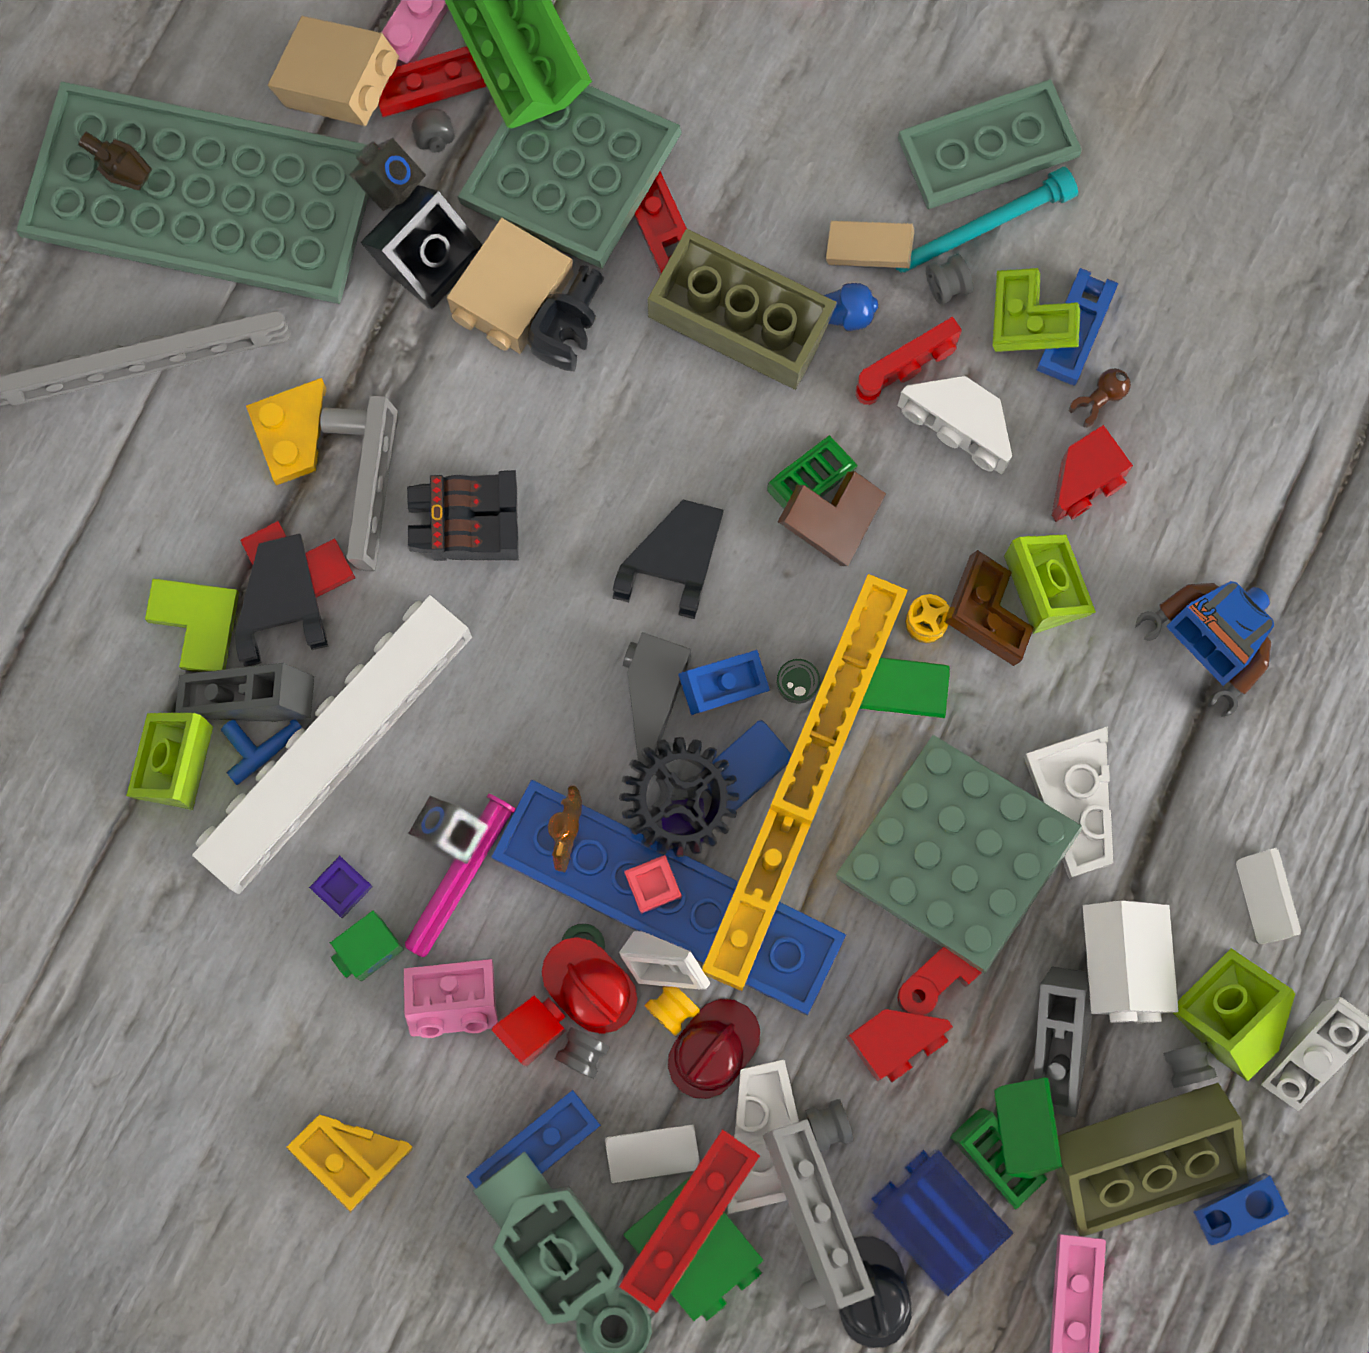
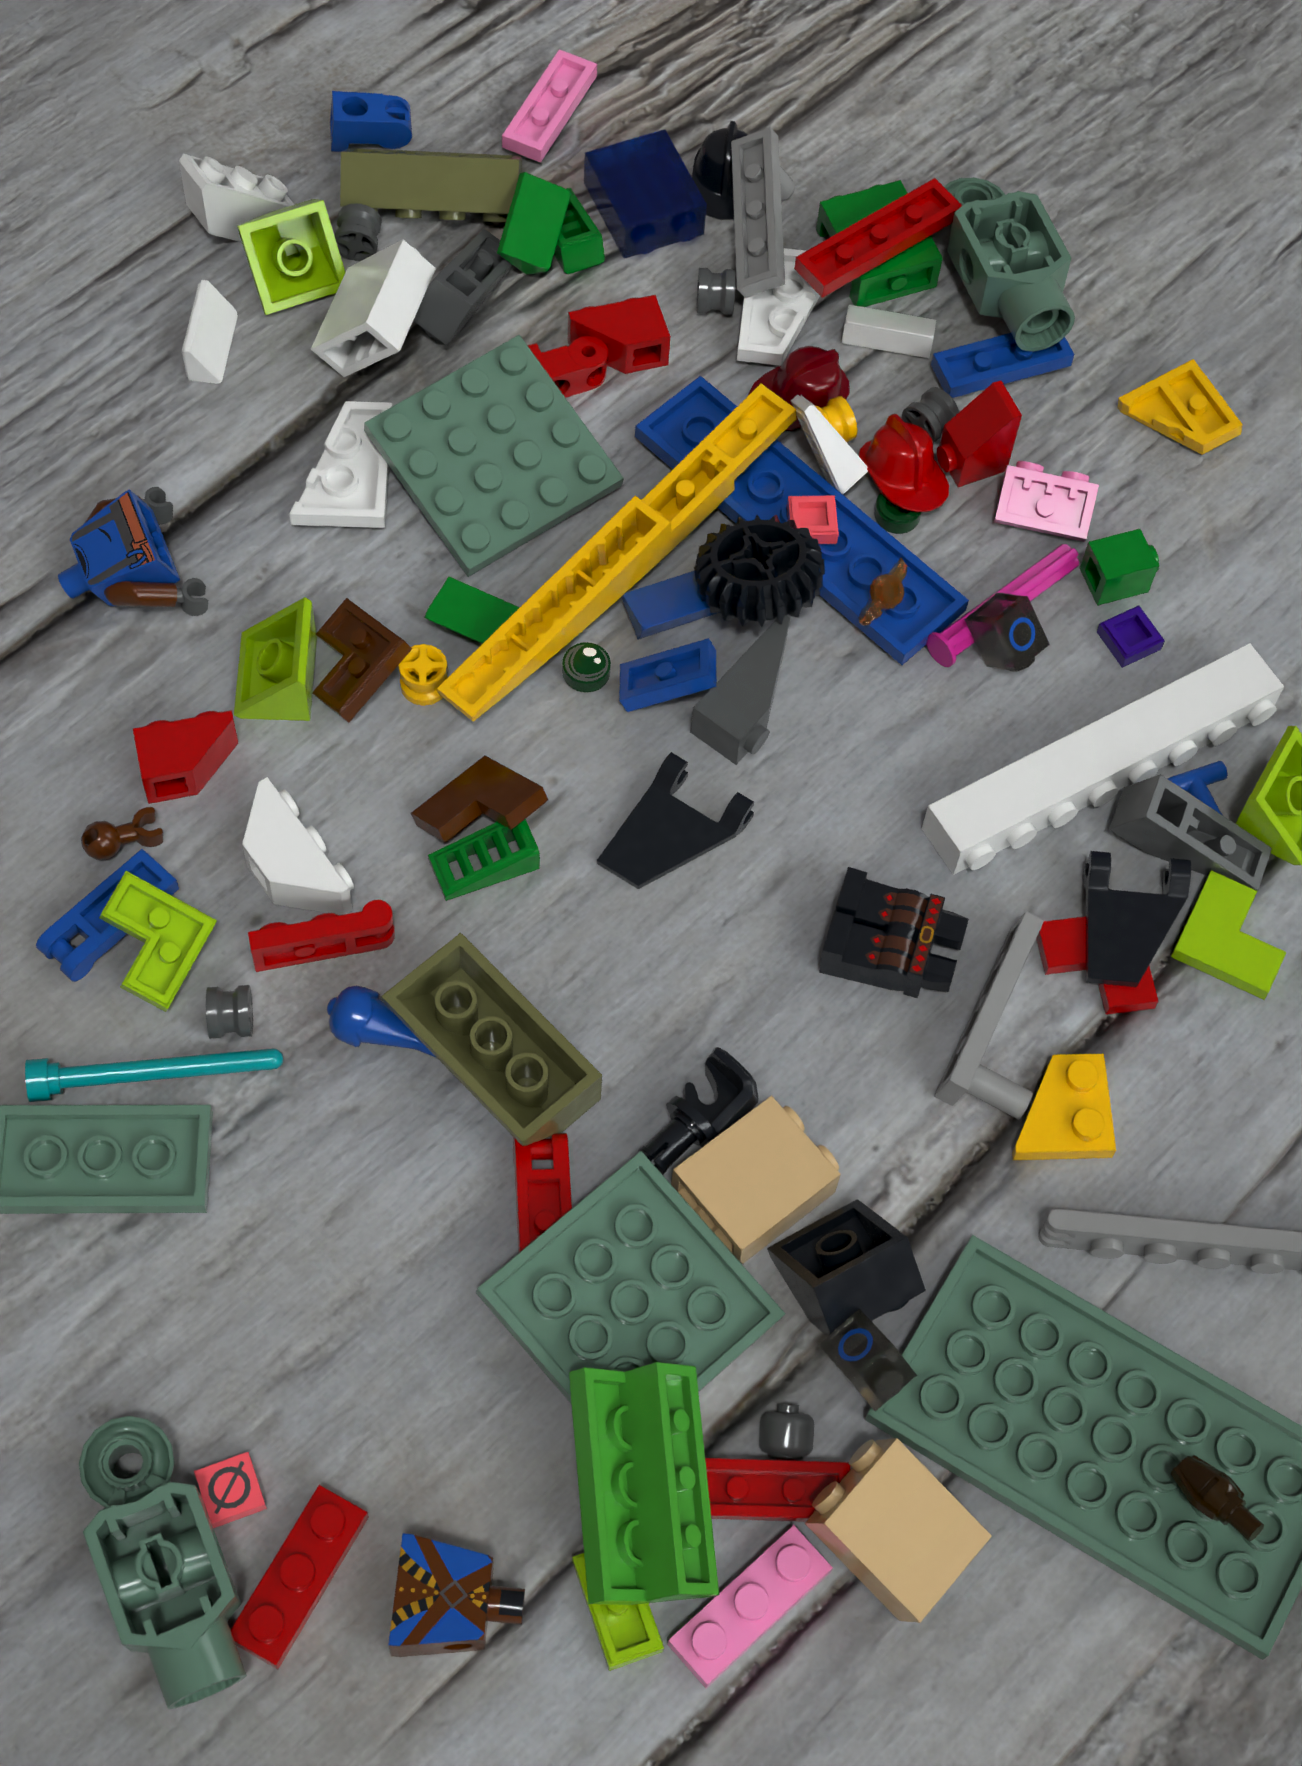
camera: 165 degrees left, 15 degrees down
tan tile [826,221,914,268] -> none

